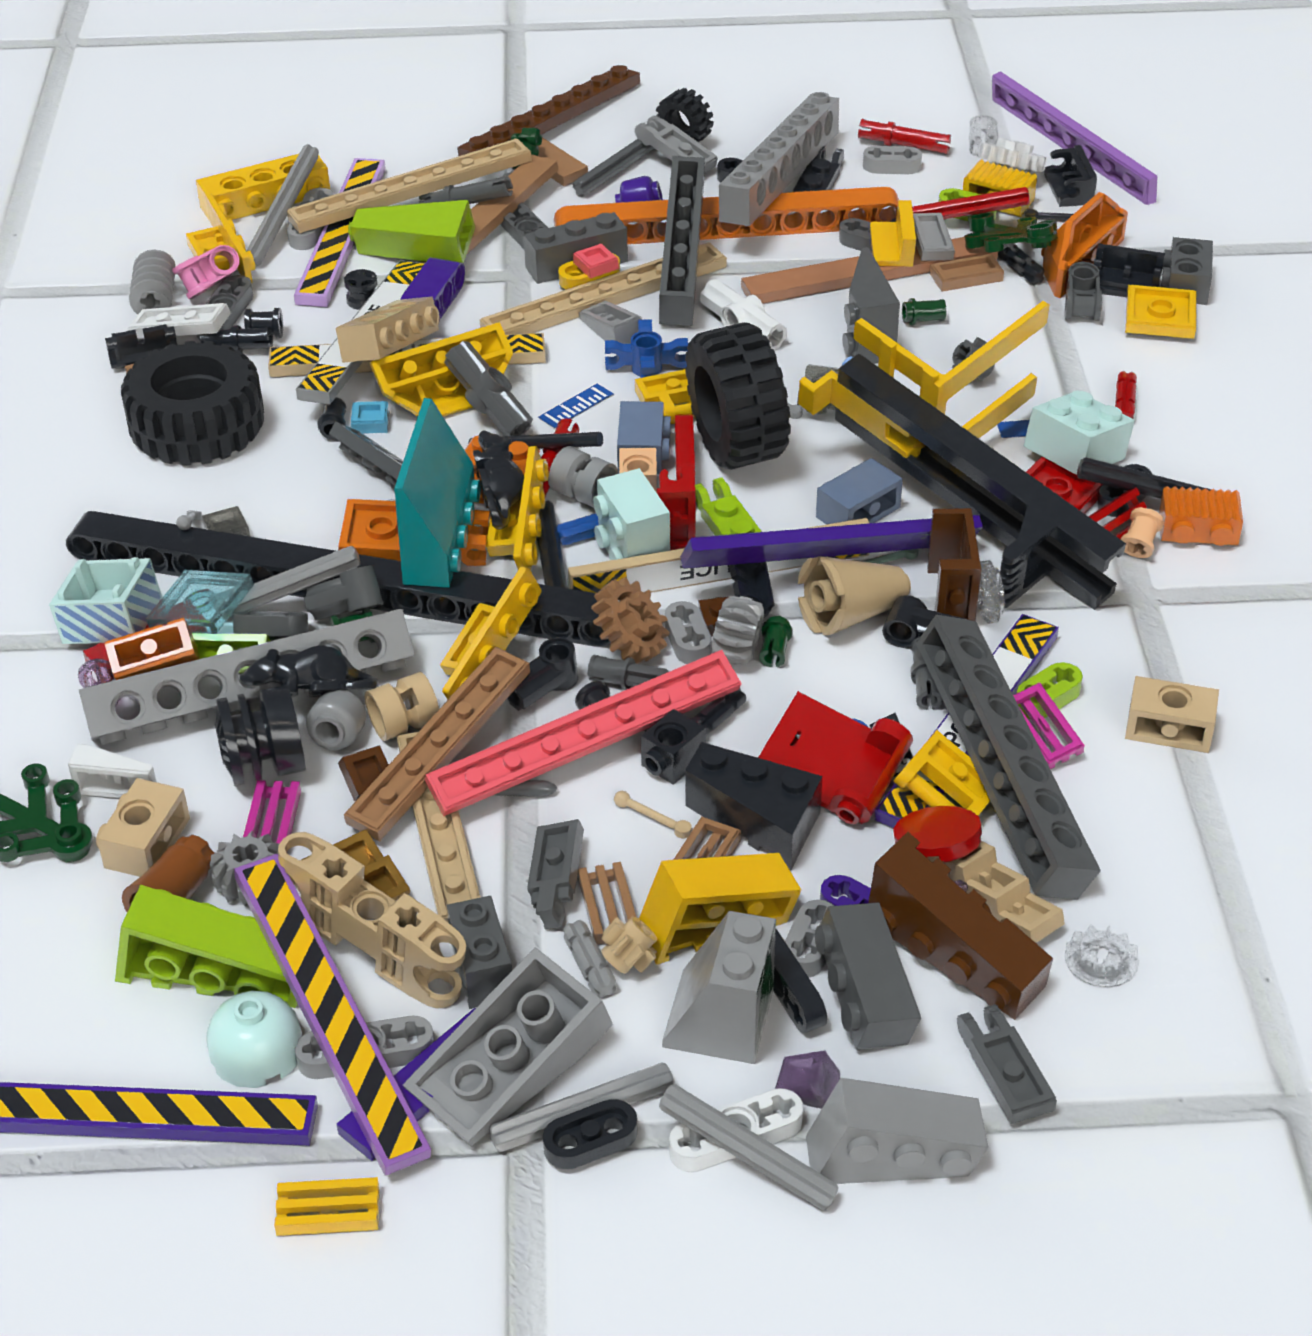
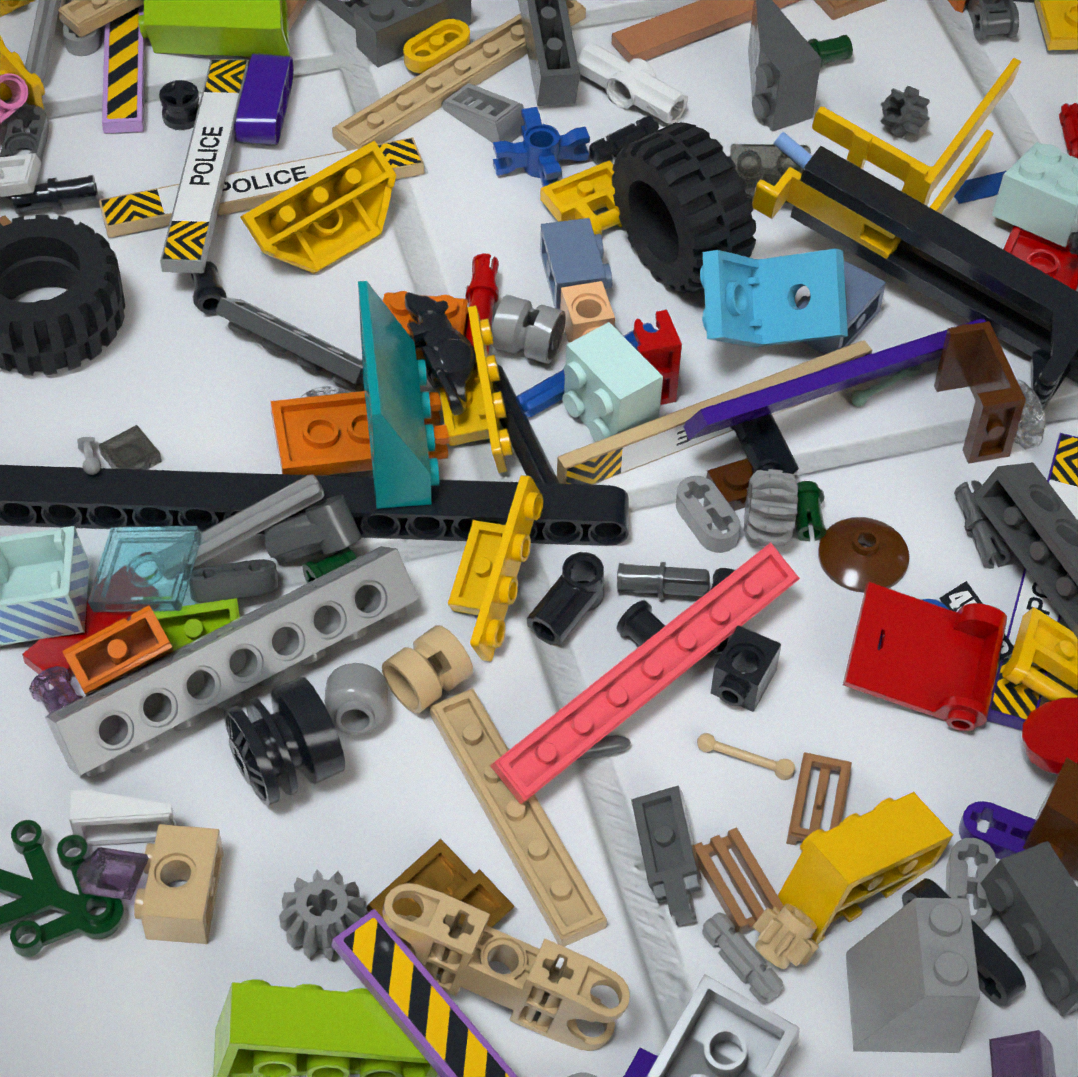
camera: 15 degrees left, 10 degrees up
dark orange plant [122,834,215,912] -> none
black animal [239,645,379,697] -> none
dark pink tile [243,780,301,853] -> none
black bush [244,308,283,338] -> none
tan brick [336,296,440,363] -> none
reddish brown plate [338,745,389,801] -> none
medium nougat tile [344,647,530,842] -> none
medium azure tile [351,401,389,433] -> none
dark grey piece [444,341,533,436] -> none
dark grey brick [446,895,512,1009] -> none
black bar [468,432,603,449] -> none
blue sticker [538,383,614,428] -> none
coral tile [573,244,619,278] -> none
medium nougat gear [591,577,670,664] -> none
red beam [675,414,695,481] -> none
black wedge [685,742,823,871] -> none
black axle [692,688,747,736] -> none
lime hinge [695,477,762,536] -> none
tan cone [798,556,911,635] -> none
black piece [882,595,965,648] -> none
none -> clear purple slope [76,847,149,900]
none -> medium azure bracket [700,248,848,348]
none -> reddish brown dish [818,517,909,593]

